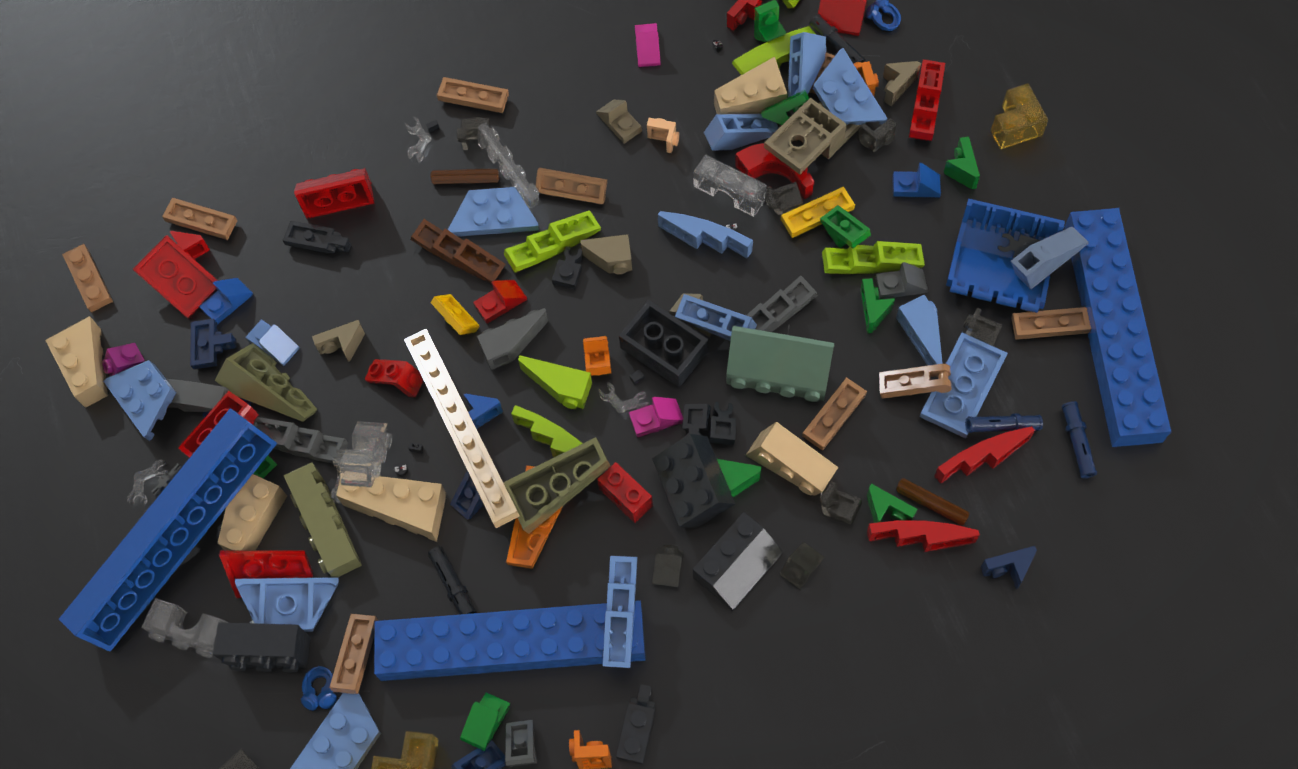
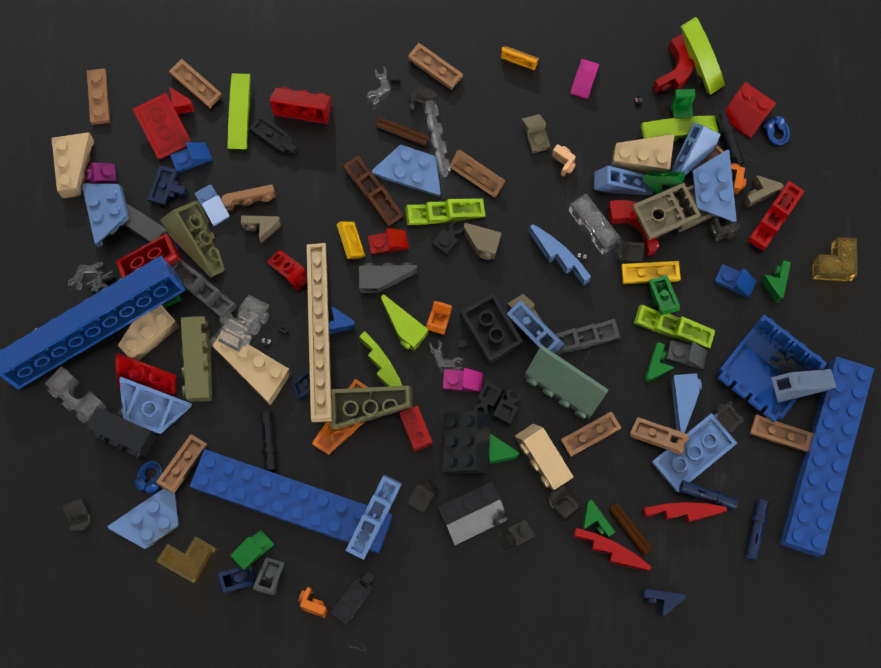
camera: 15 degrees right, 10 degrees up
none -> medium nougat plate [221,184,276,211]
none -> lime slope [228,73,251,149]
none -> light orange slope [500,46,539,70]

